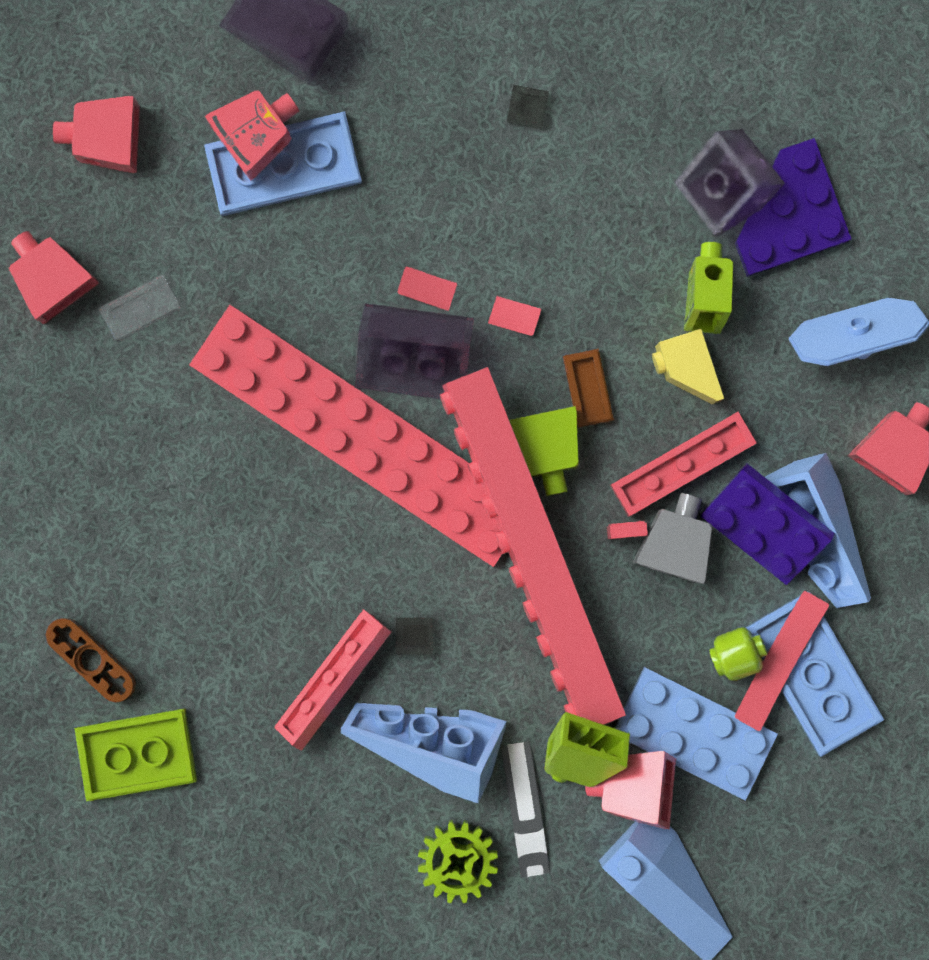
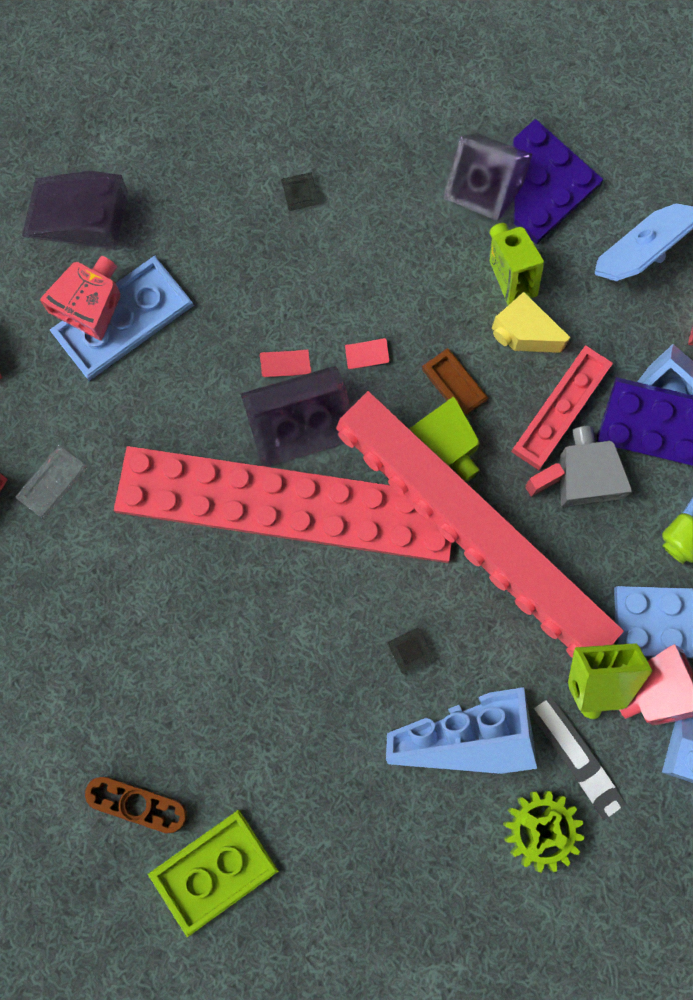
camera: 25 degrees left, 10 degrees down
coral plate [274,609,392,751] -> none

